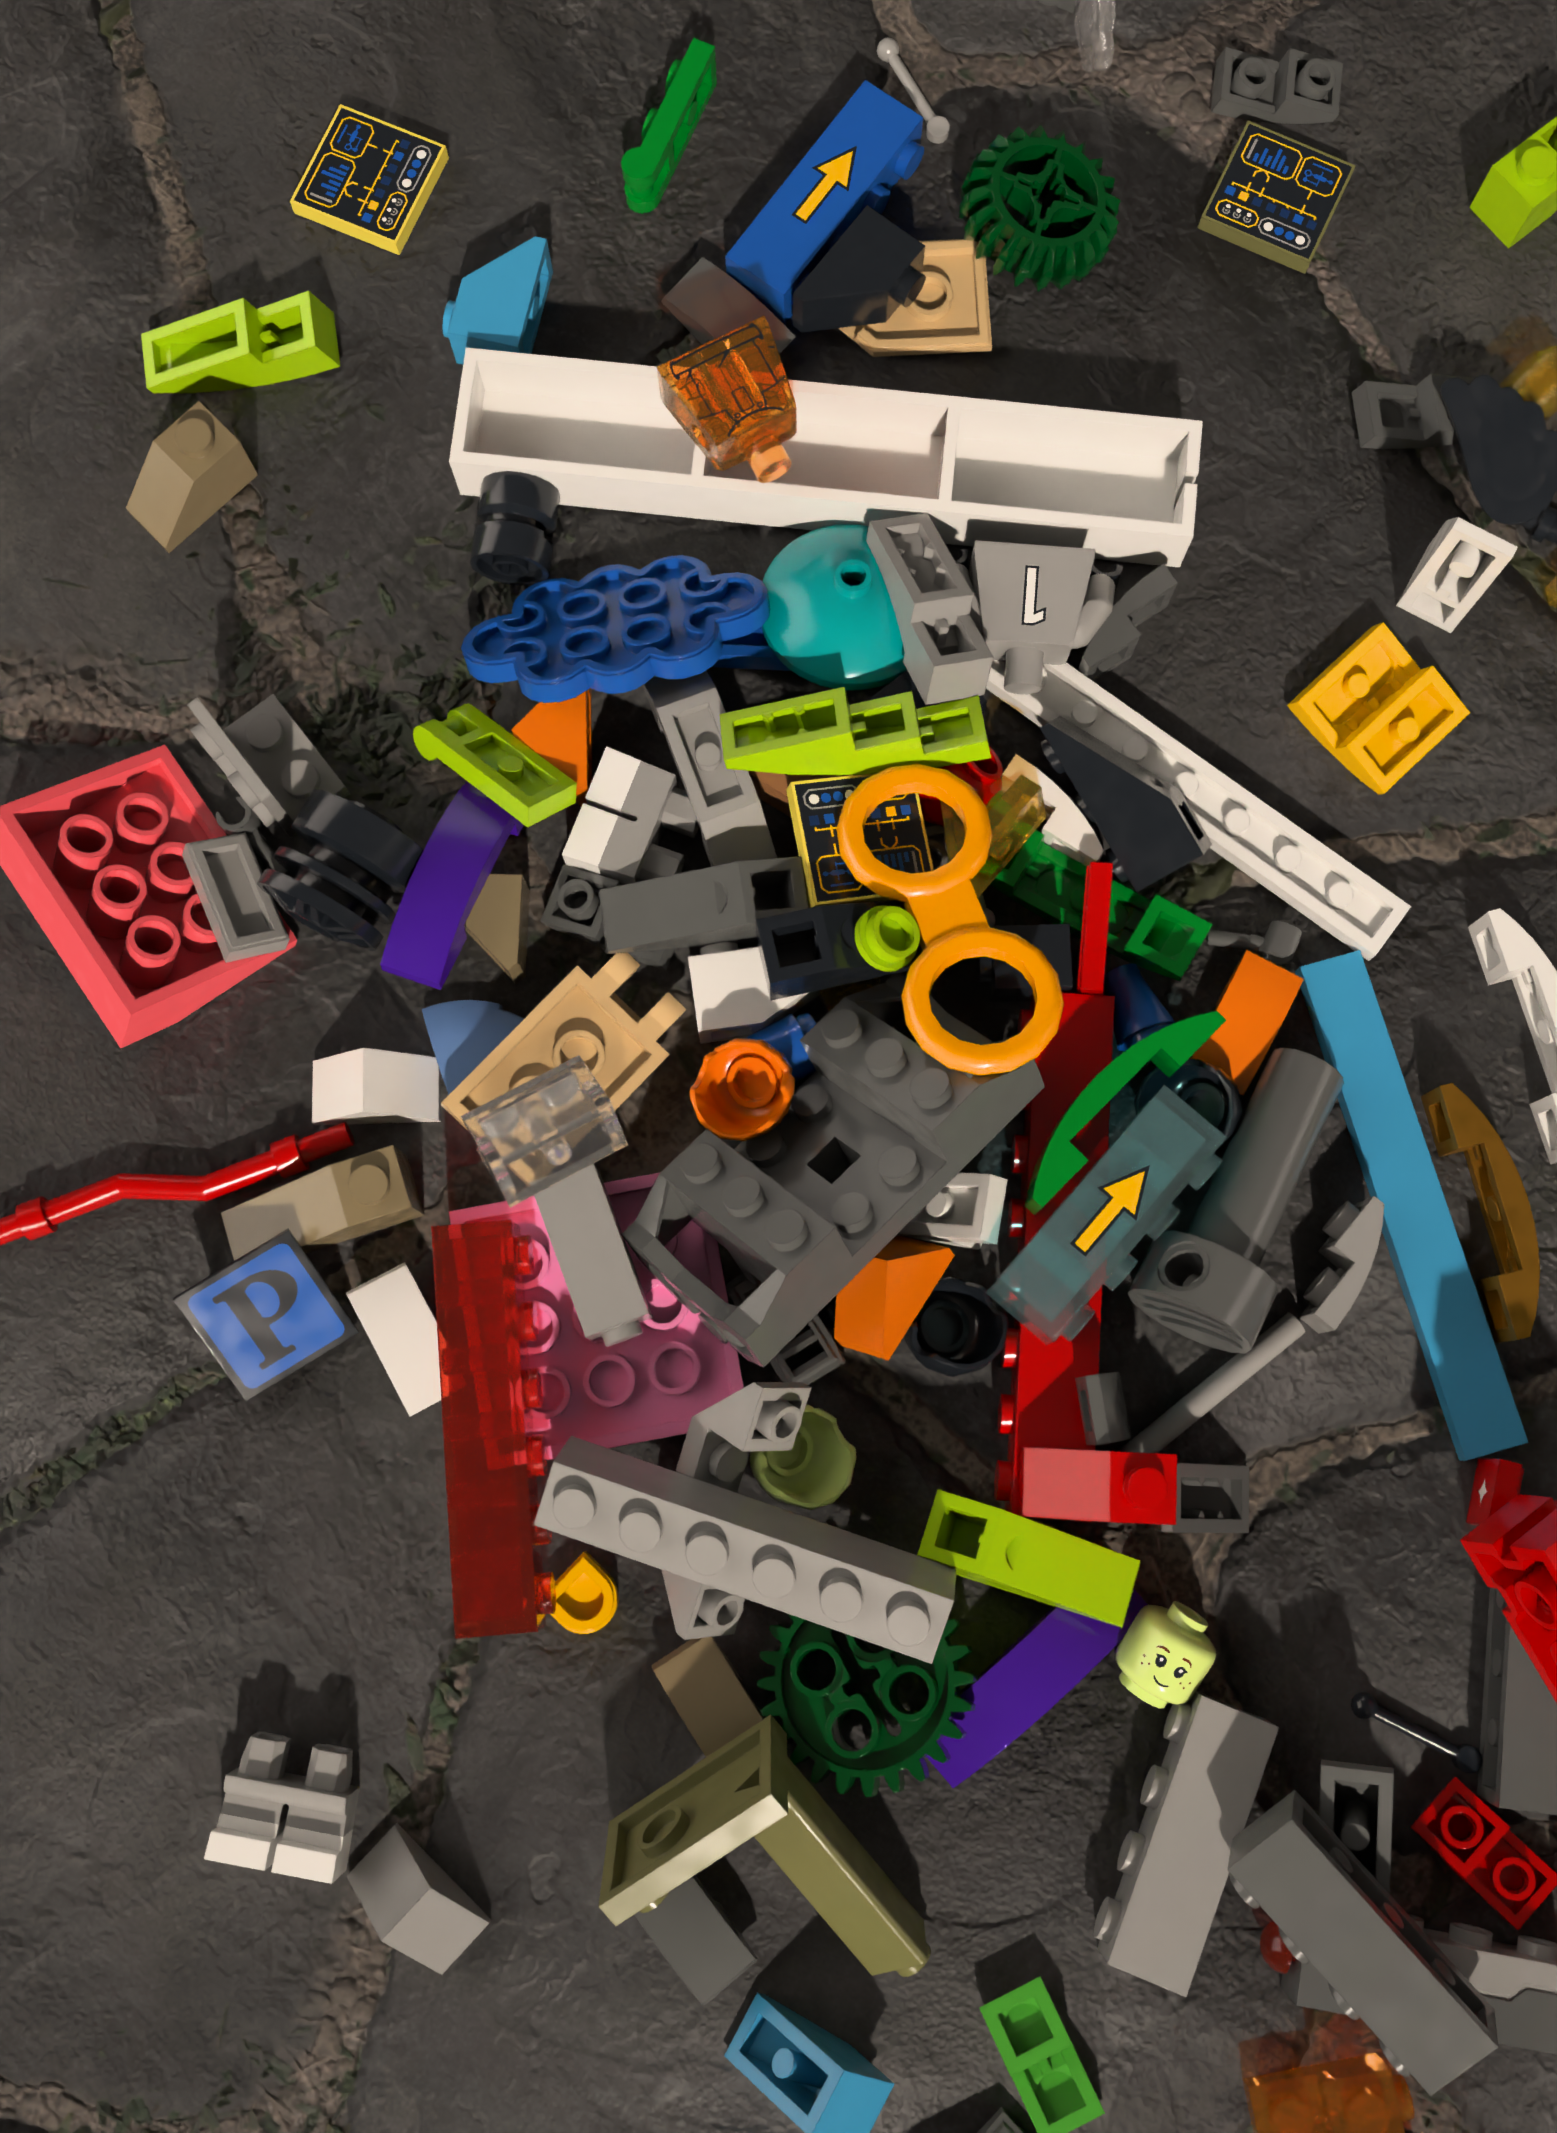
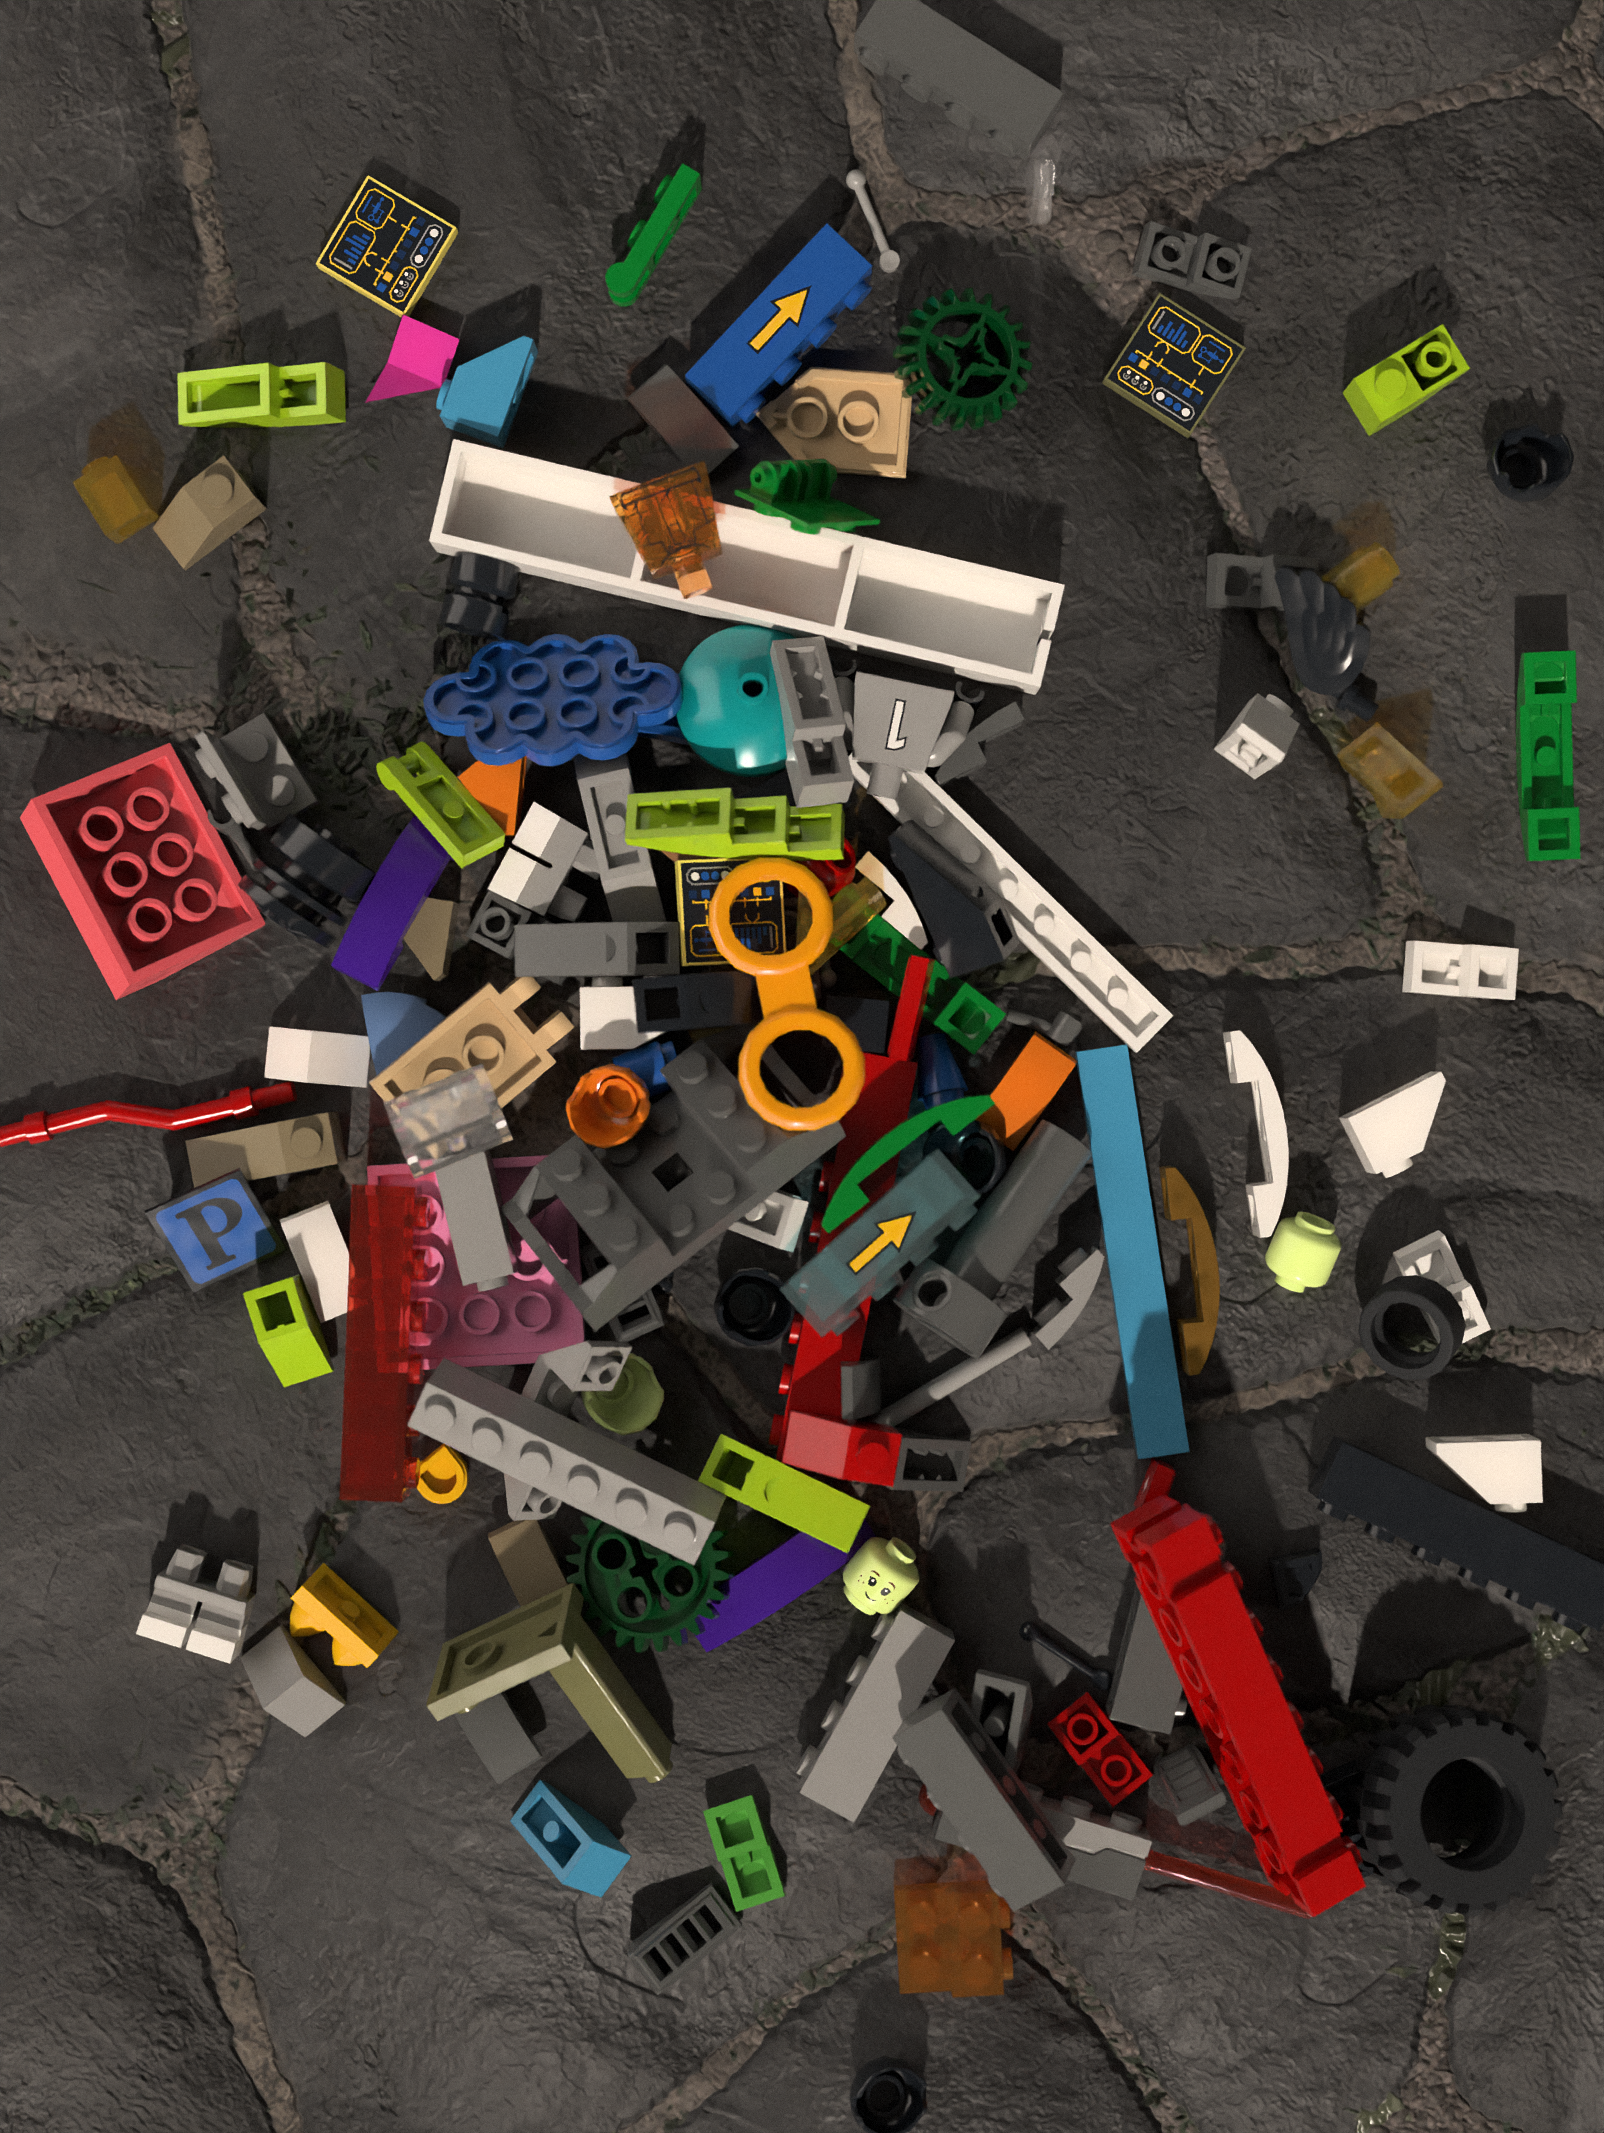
camera: 10 degrees right, 10 degrees up
light grey tile [182,832,290,963] -> none
black slope [793,205,926,333] -> none
orange slope [834,1235,955,1361] -> none
lime plate [854,905,920,972] -> none
yellow slope [1287,622,1470,795] -> none
none -> clear yellow brick [72,455,160,545]
none -> lime slope [243,1274,335,1387]
none -> yellow tile [290,1563,399,1668]
none -> dark pink sticker [365,314,460,403]
none -> green hinge [735,459,880,535]

